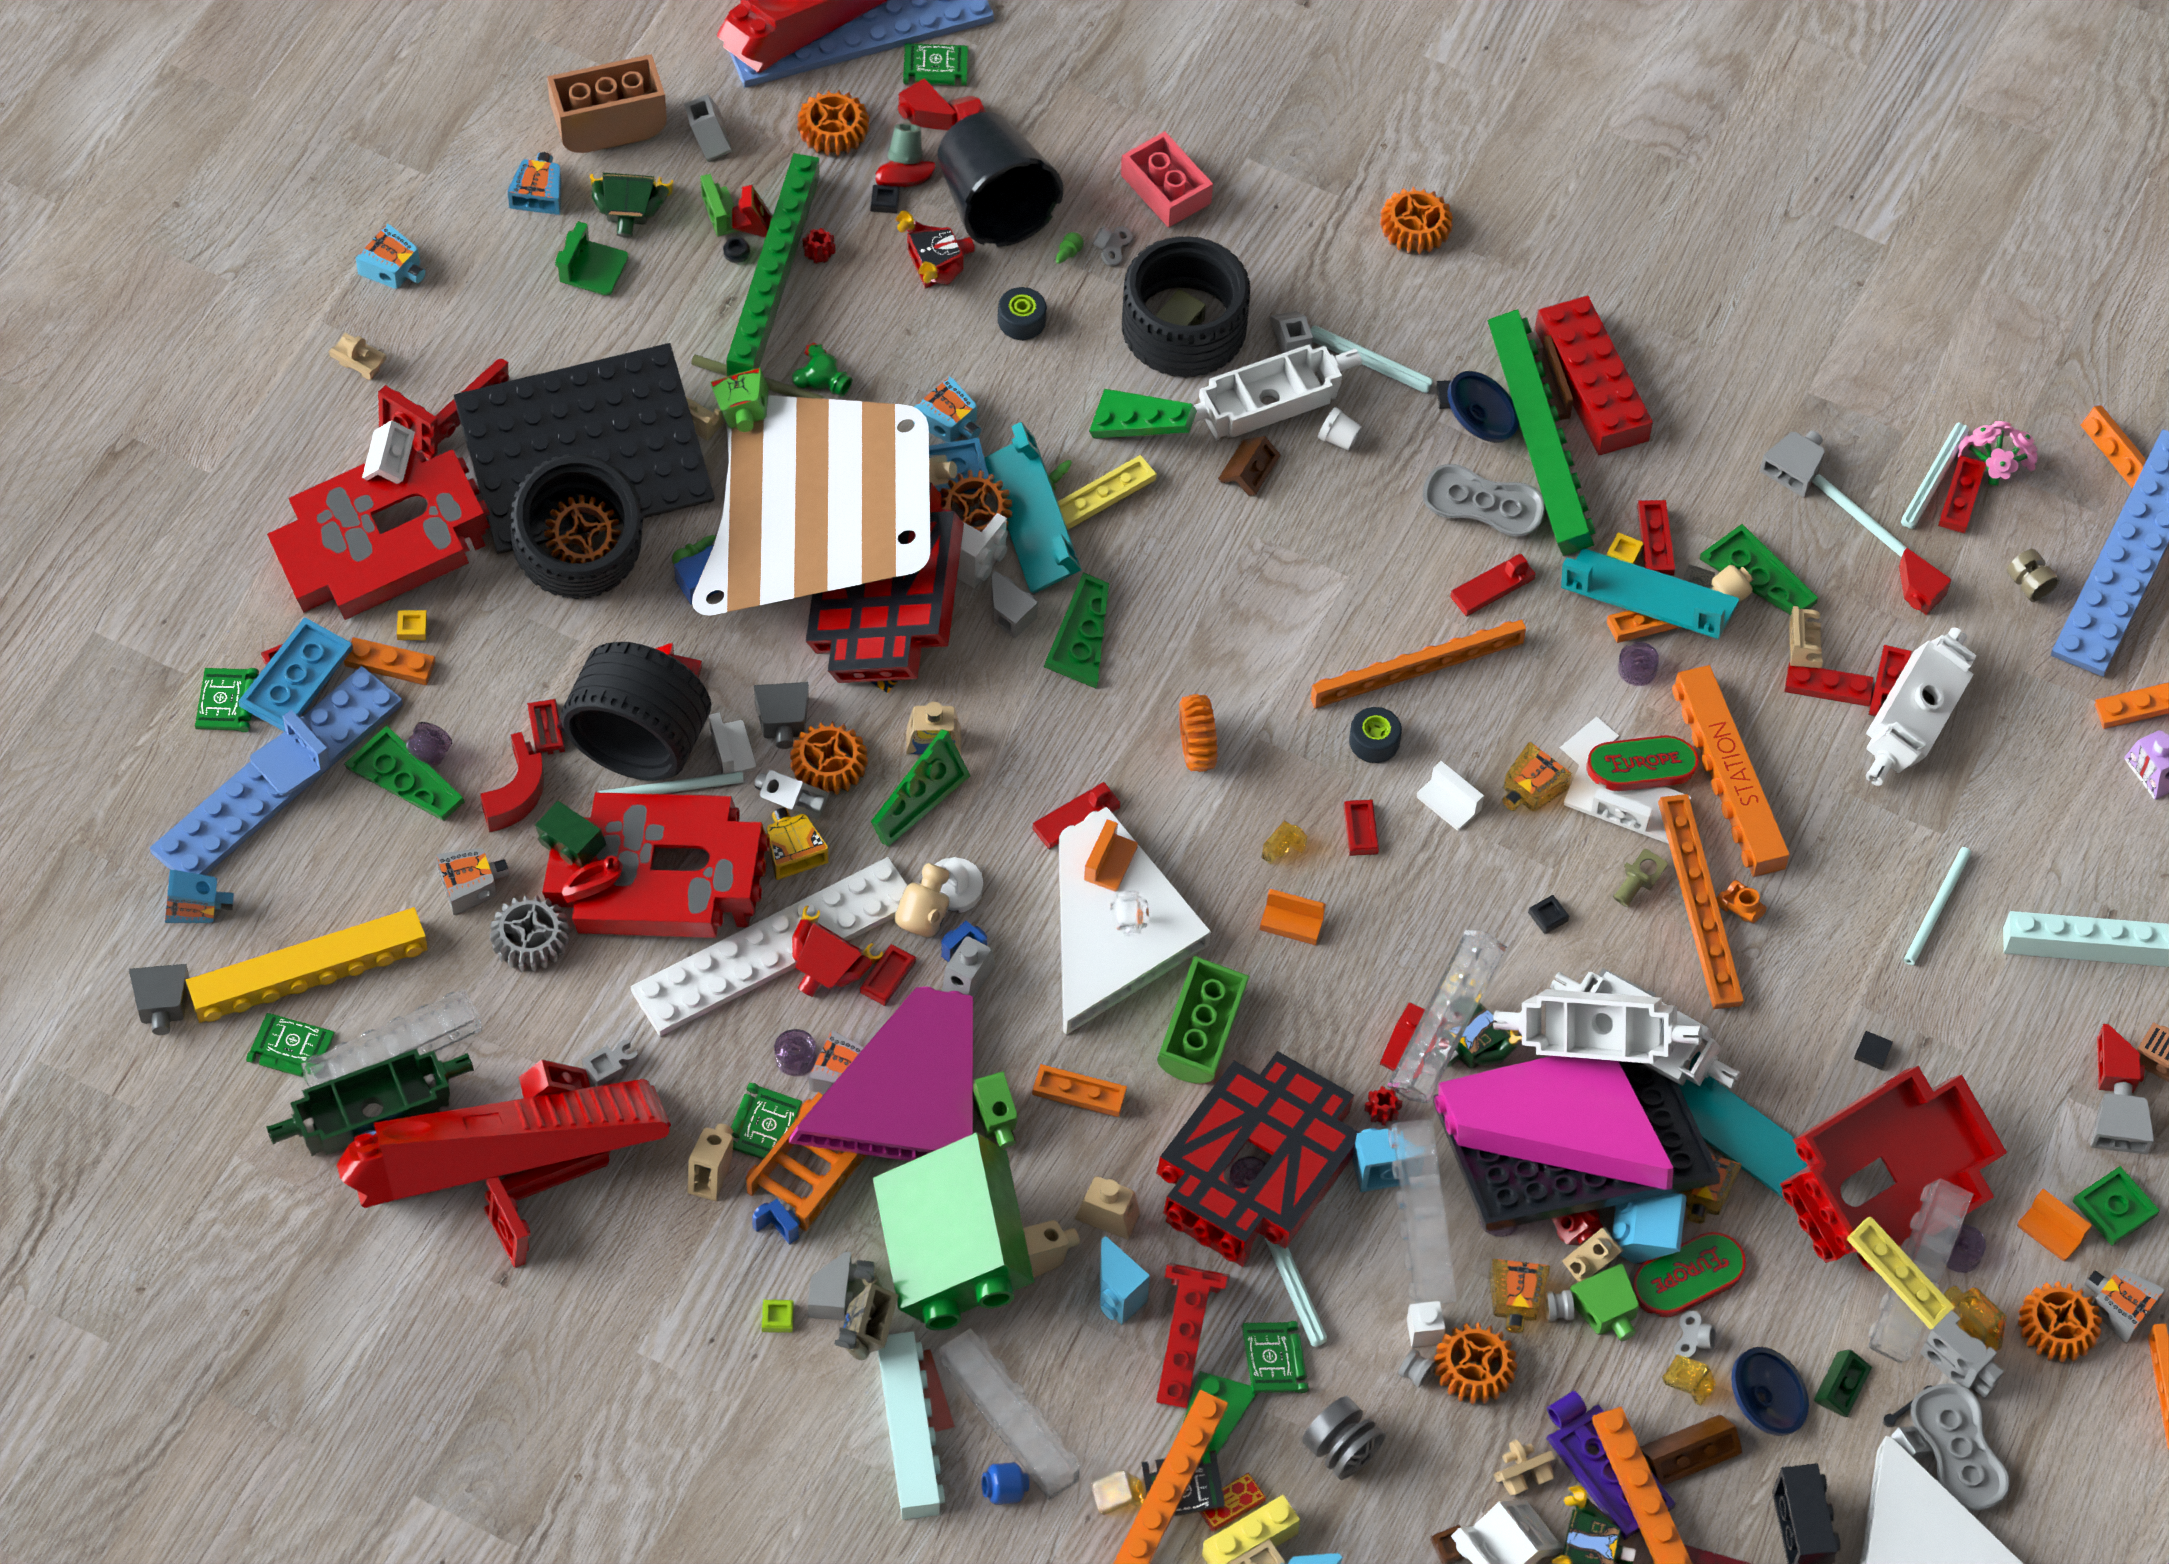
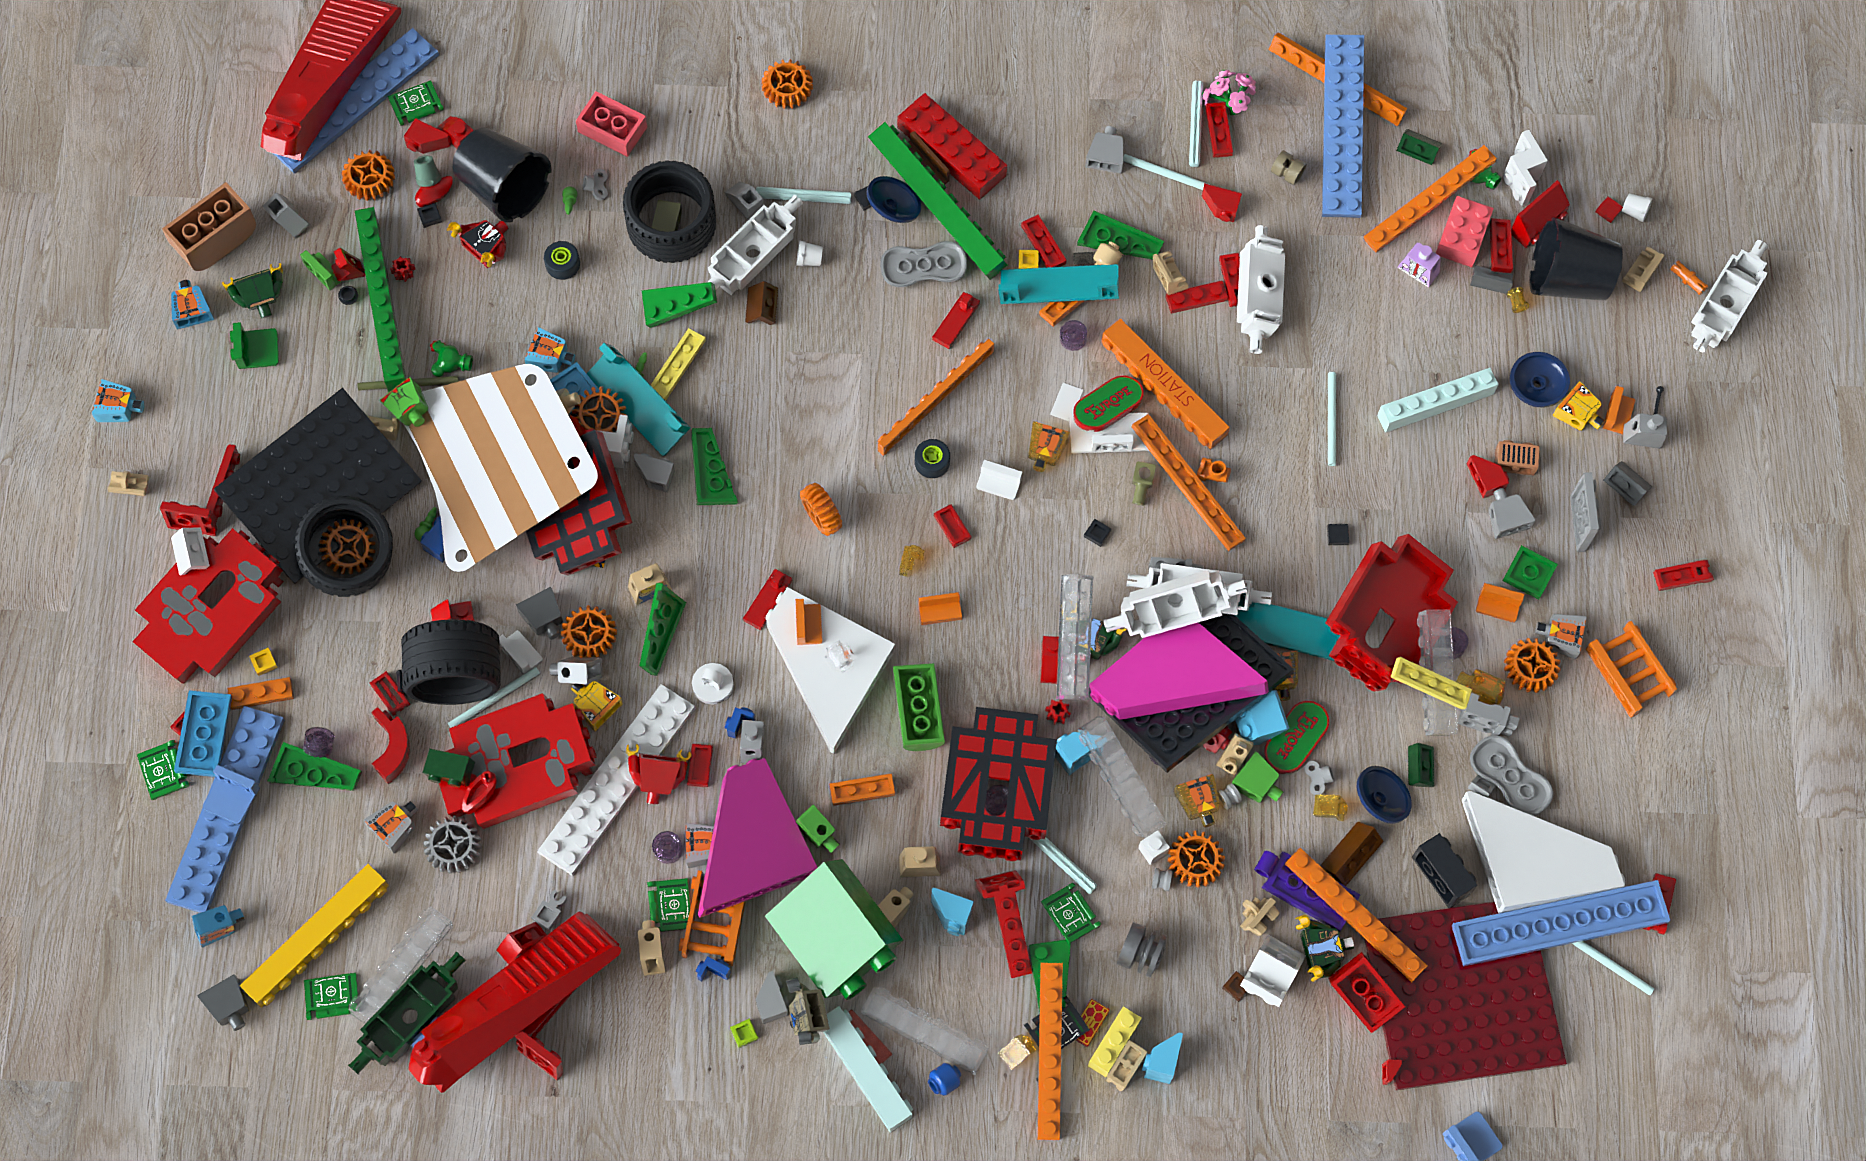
camera: 25 degrees left, 10 degrees up
tan piece [895,863,950,938] -> none
black hinge [1883,1385,1932,1427] -> none

